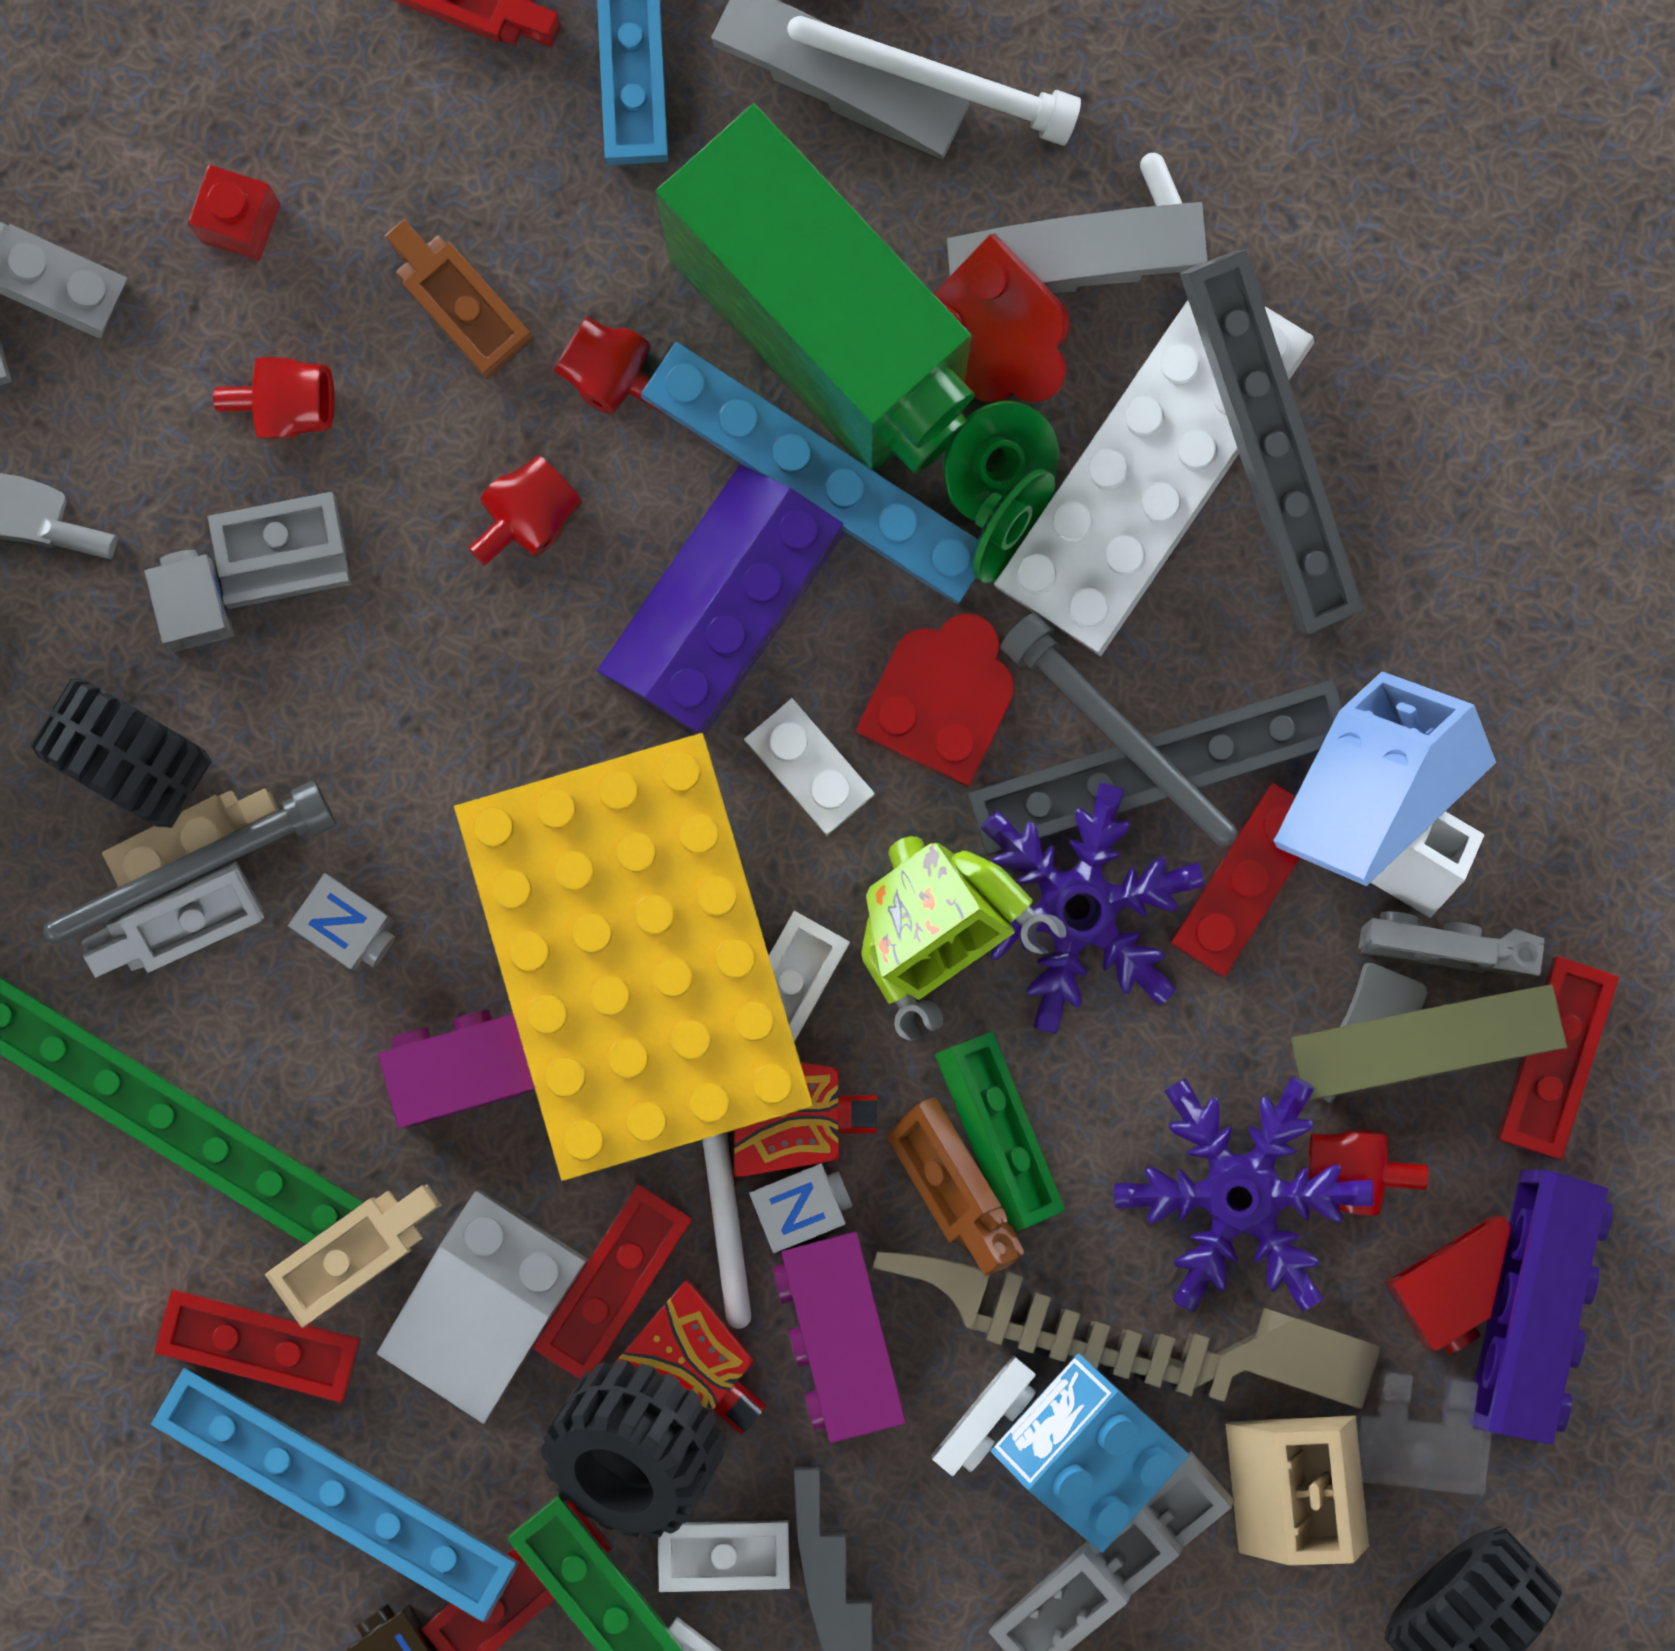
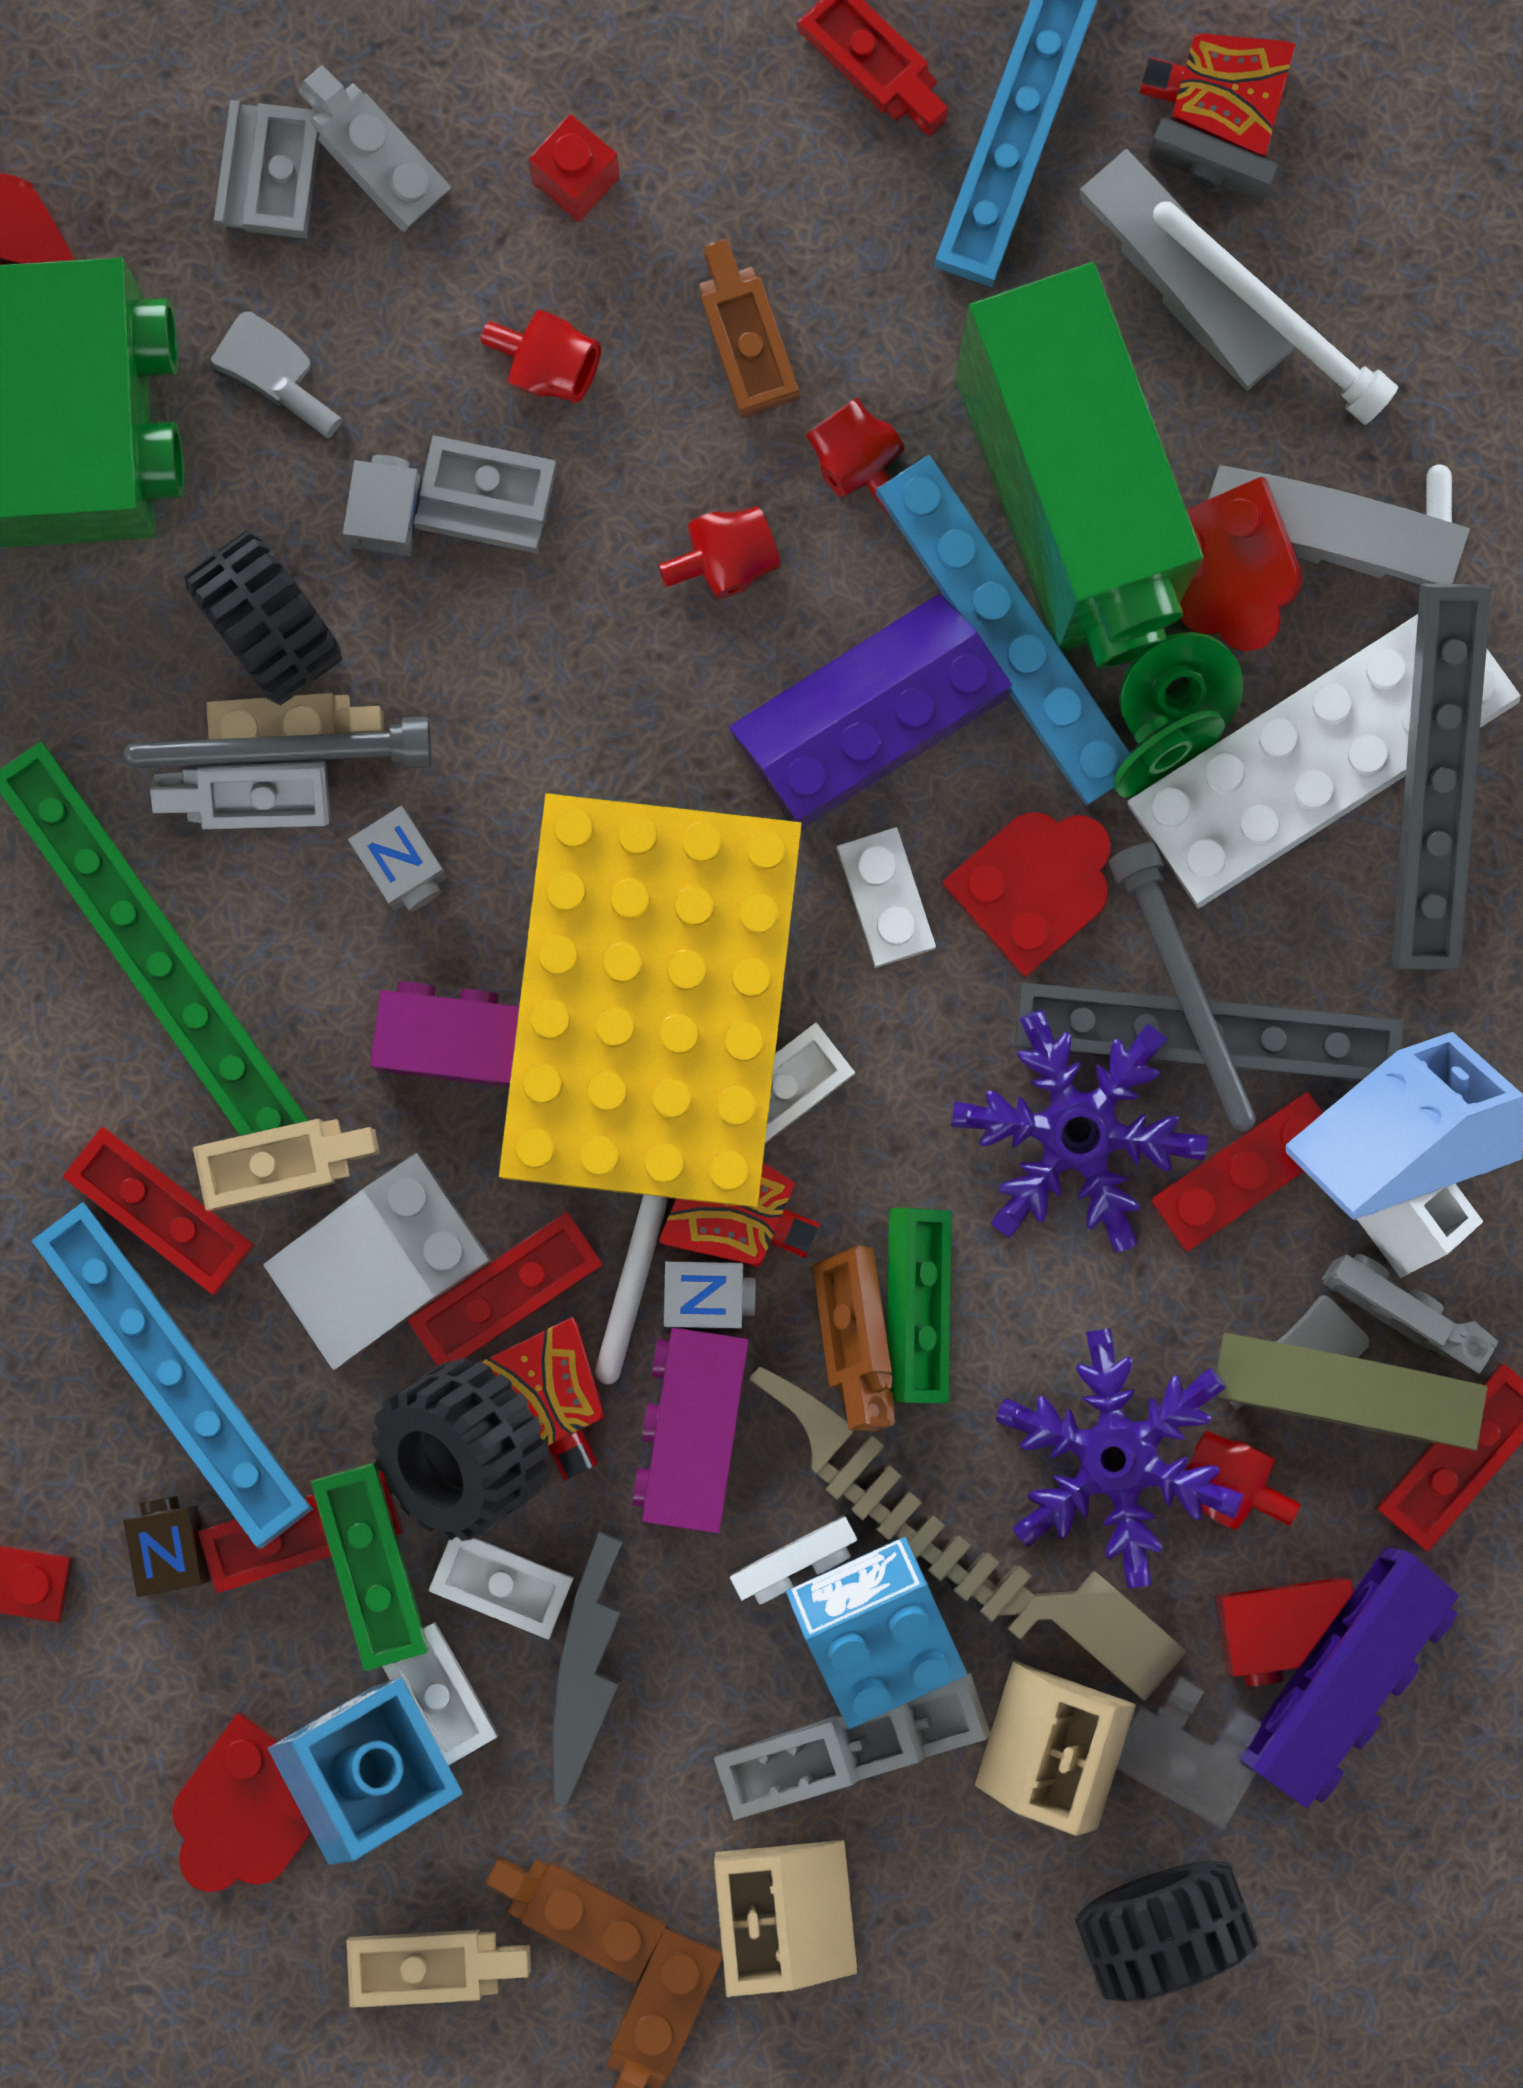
camera: 20 degrees right, 0 degrees up
lime torso [861,836,1066,1041] -> none

